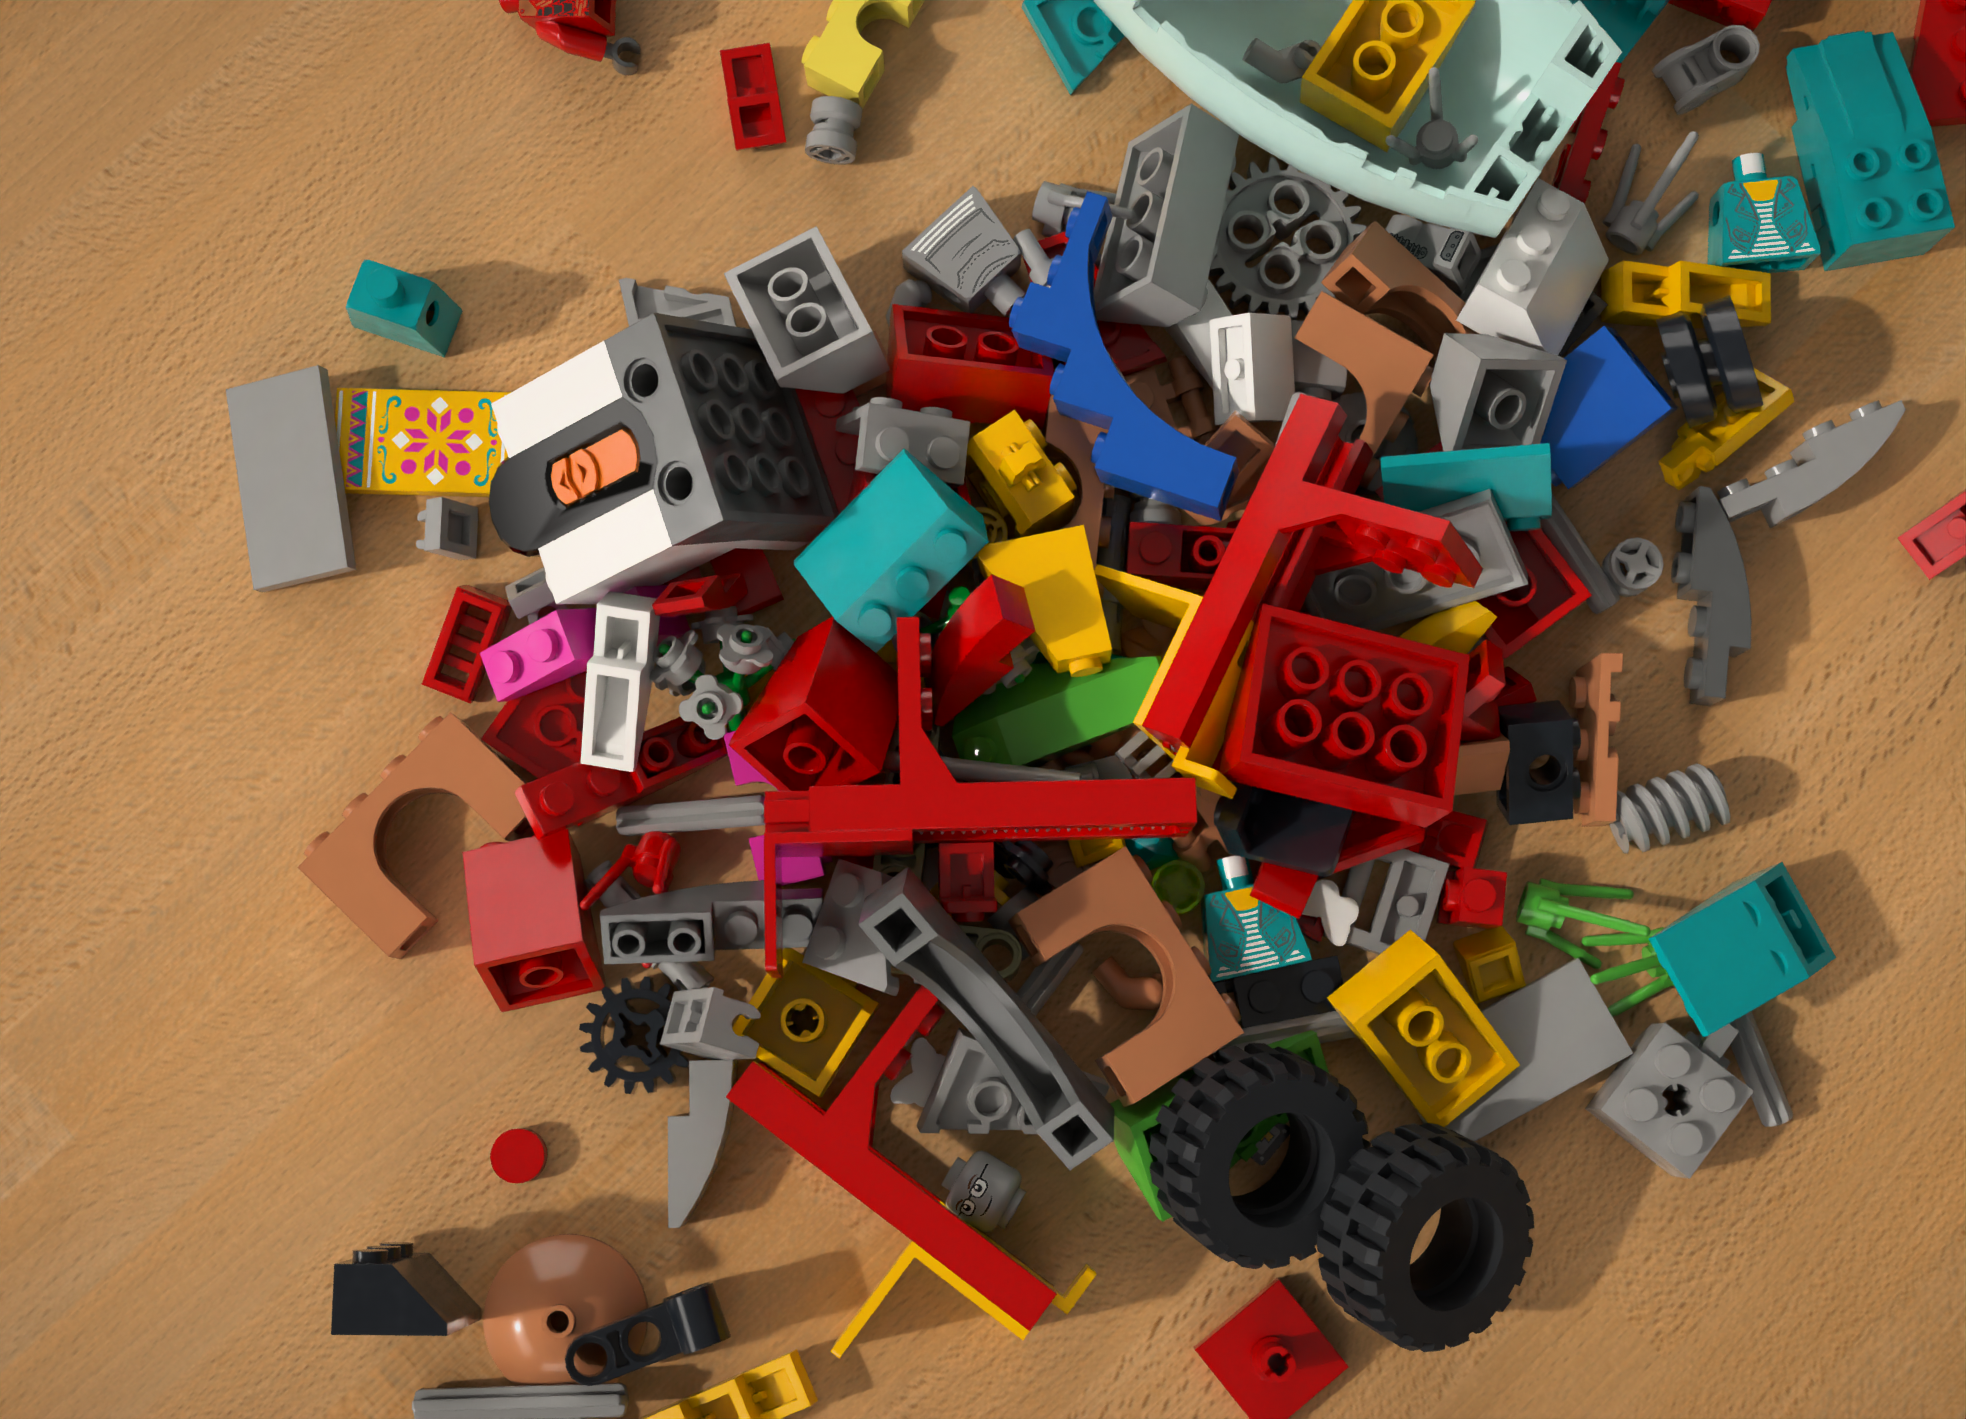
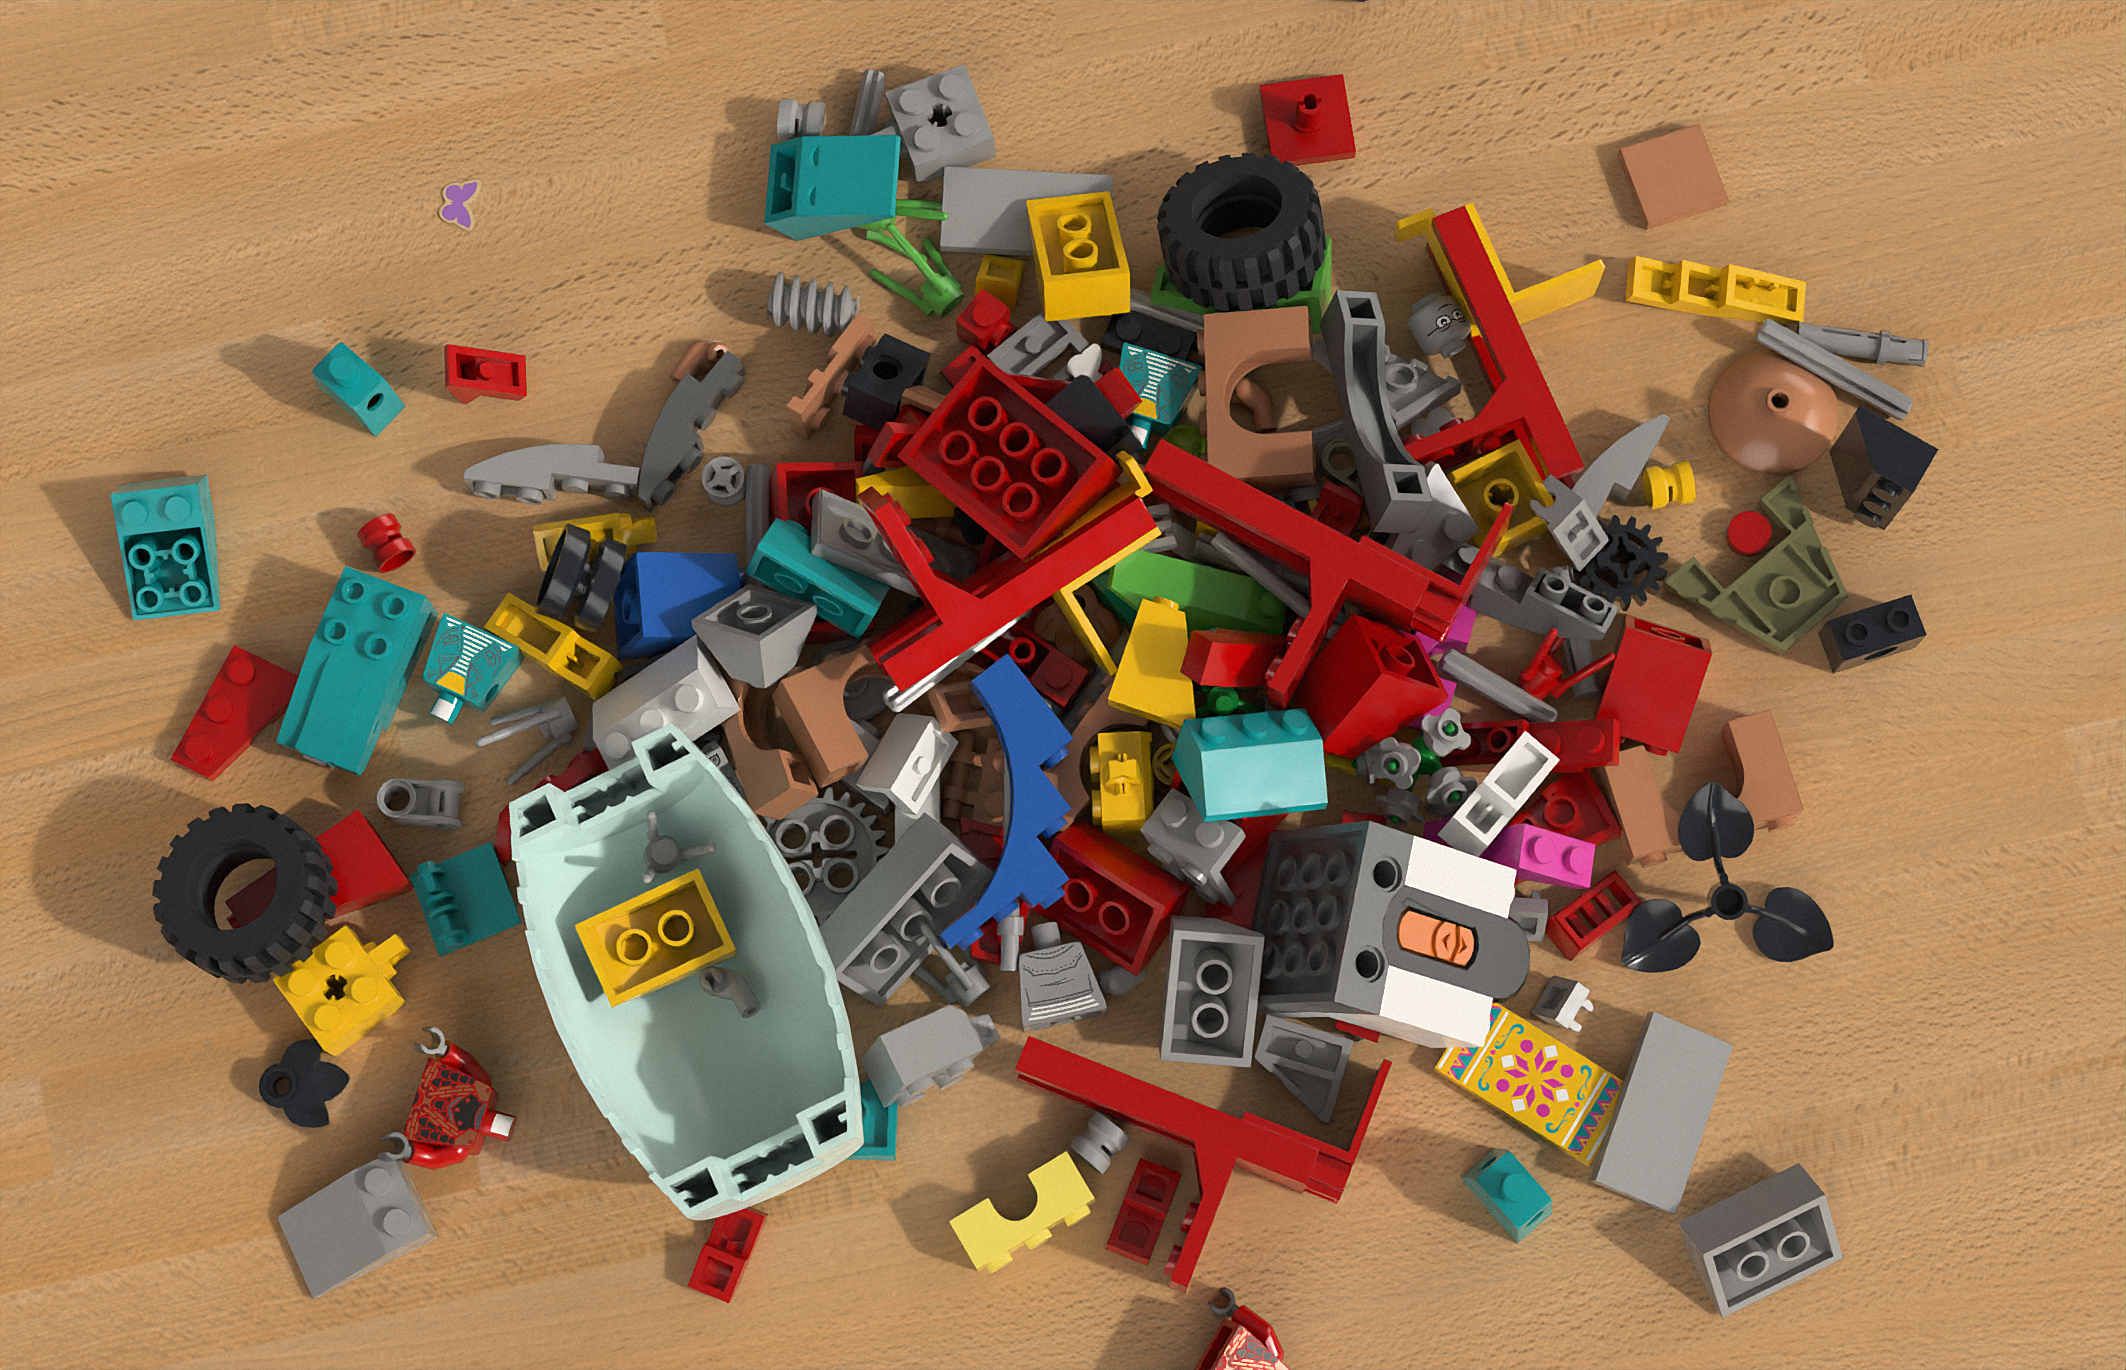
camera: 145 degrees left, 5 degrees down
black piece [565,1282,731,1386] -> none
red slope [652,573,748,617] -> none
black tyre [1317,1123,1534,1352] -> none
none -> red wheel [357,513,416,573]
none -> nougat arm [669,340,730,384]
none -> light grey wheel [777,98,825,140]
none -> light grey hinge [861,1005,1000,1108]
none -> red piece [1015,1036,1392,1293]
none -> black plant [1621,782,1834,973]
none -> yellow wheel [1642,460,1696,510]
none -> olive wing [1662,475,1849,655]
none -> light grey slope [1678,1163,1843,1318]
none -> black brick [1818,594,1927,674]

